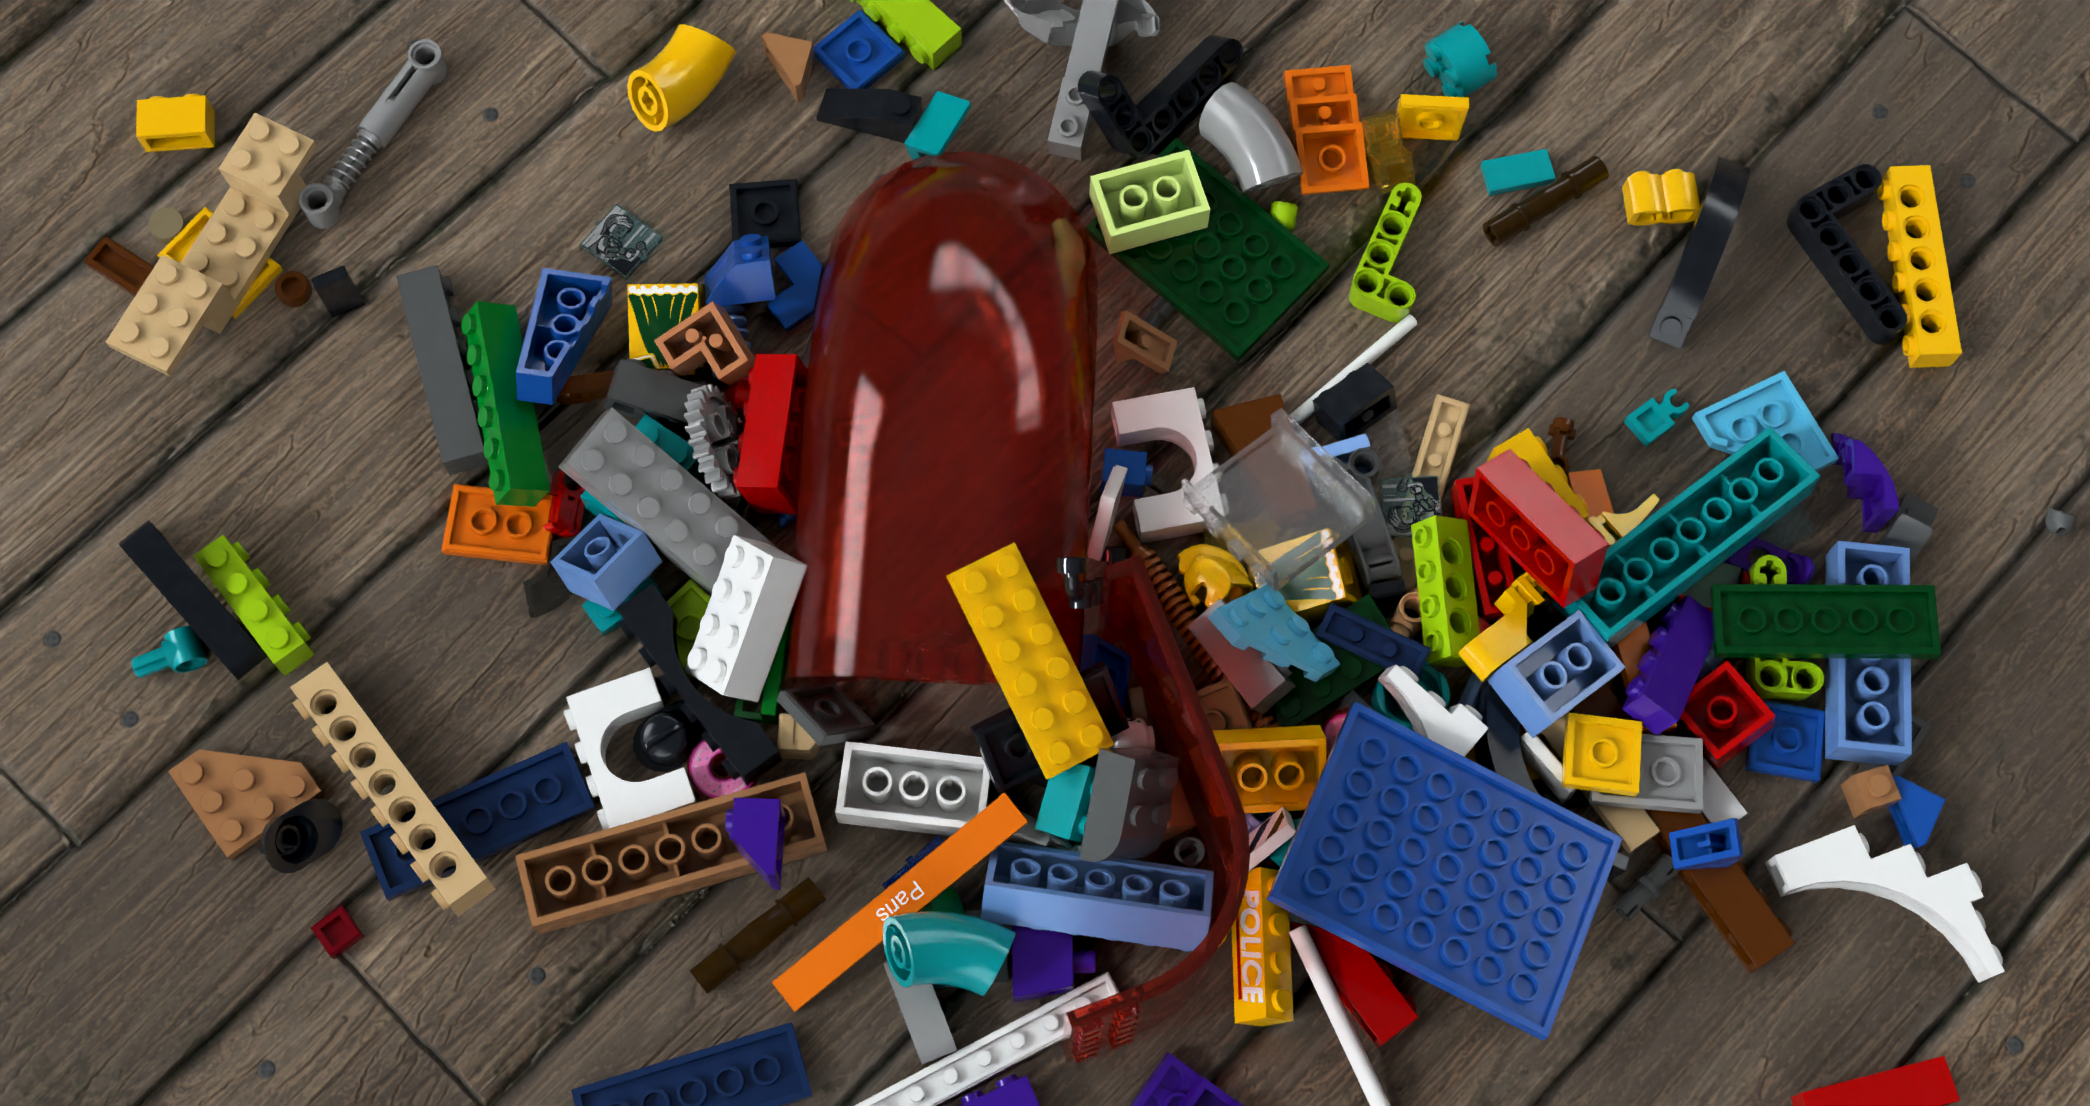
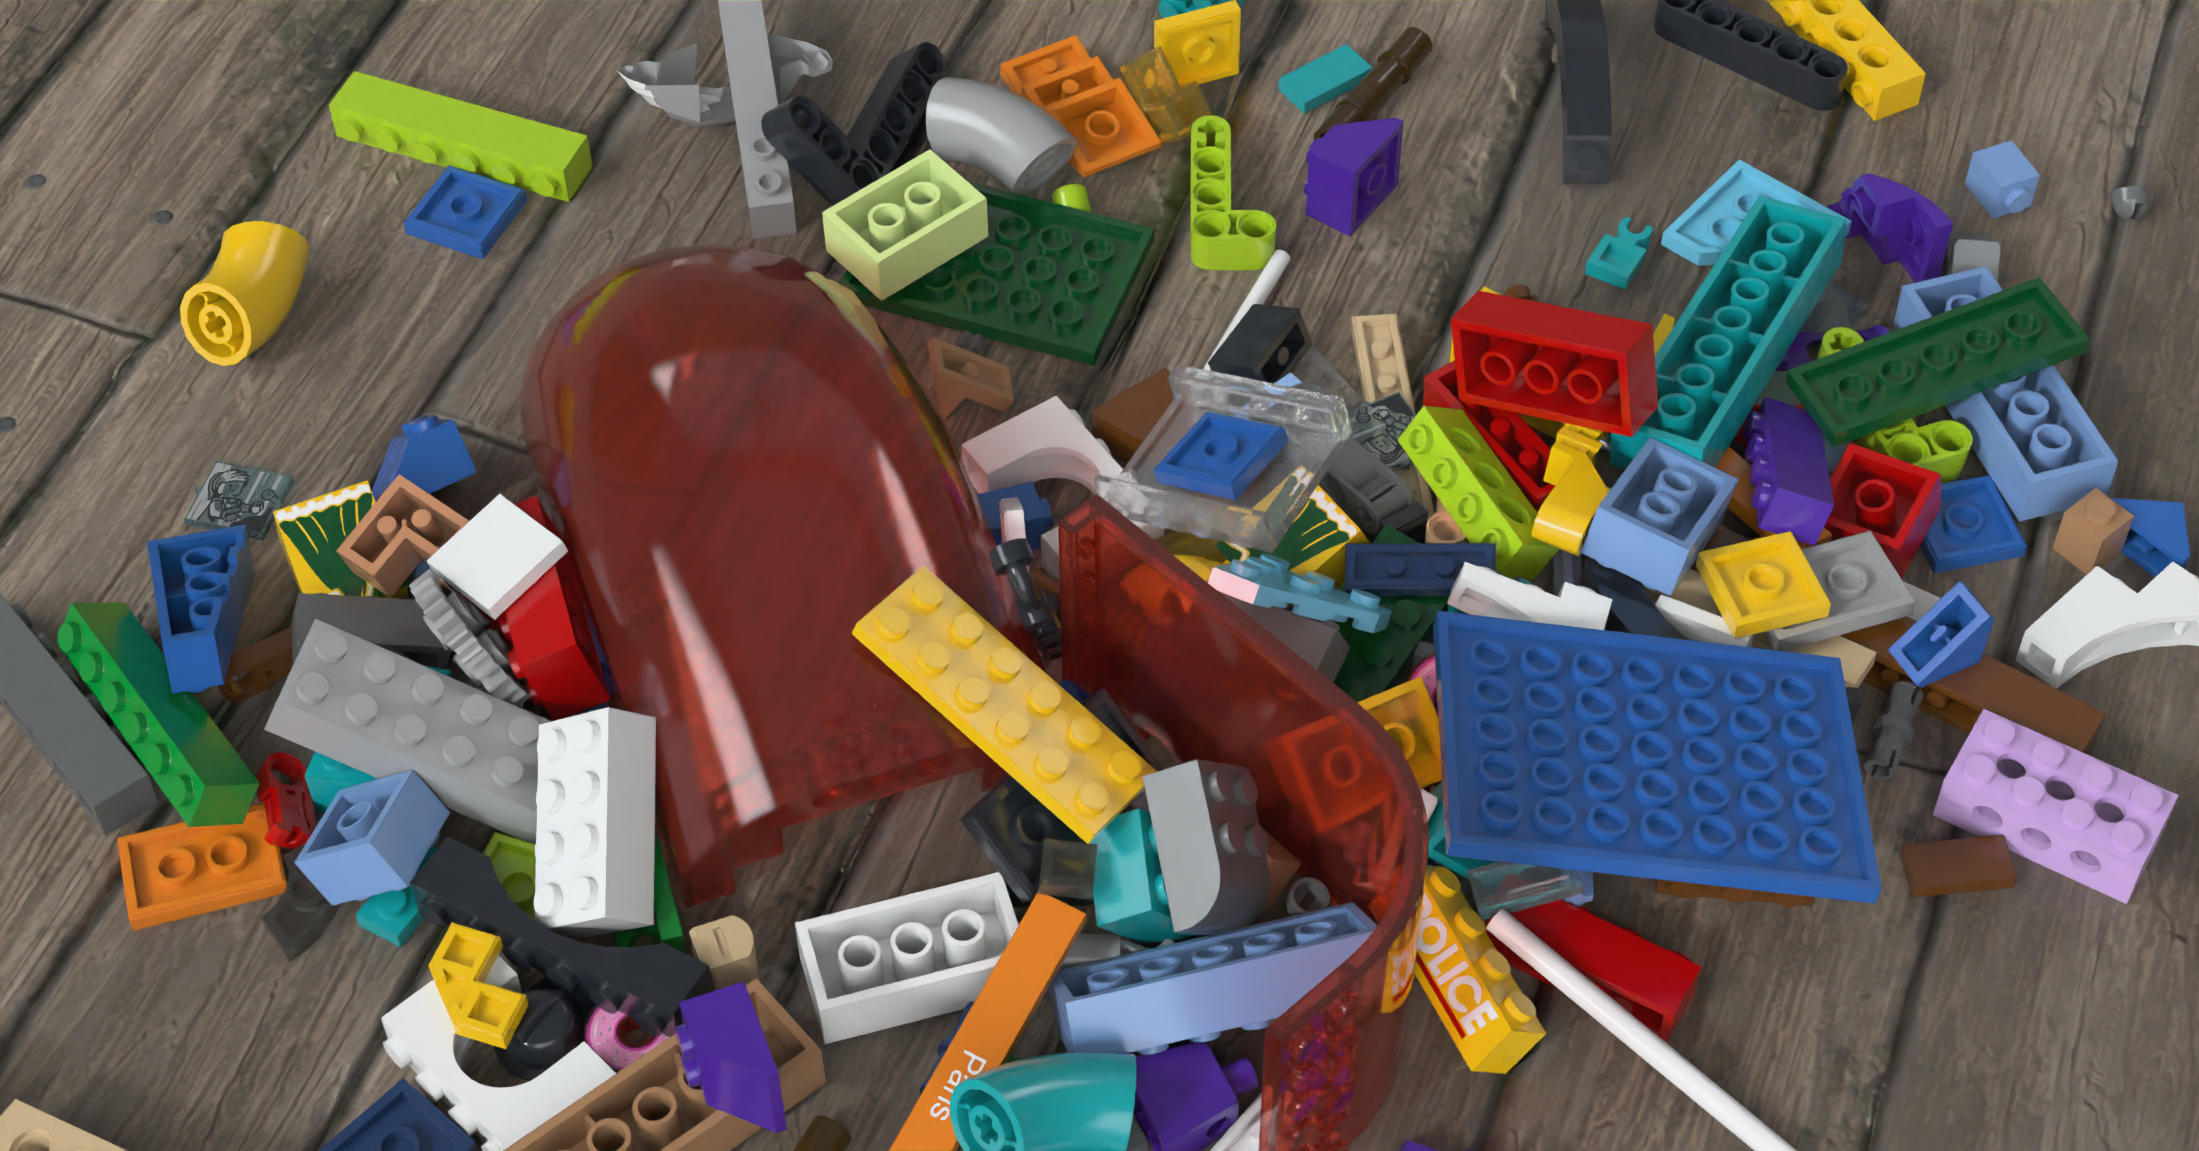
camera: 20 degrees left, 20 degrees down
black tile [729,179,802,248] -> none
medium nougat slope [761,32,815,102] -> none
blue tile [766,240,823,333] -> none
dark grey tile [777,682,877,746] -> none
black slope [816,89,923,143] -> none
teal panel [904,91,972,167] -> none
yellow brick [1622,169,1700,226] -> none
none -> white tile [426,494,568,620]
none -> yellow tile [428,922,529,1049]
none -> clear smoke tile [1038,838,1098,900]
none -> blue tile [1153,411,1289,501]
none -> dark purple slope [1304,118,1404,236]
none -> reddish brown tile [1899,835,2018,898]
none -> lavender brick [1933,709,2179,904]
none -> medium blue brick [1965,140,2040,219]

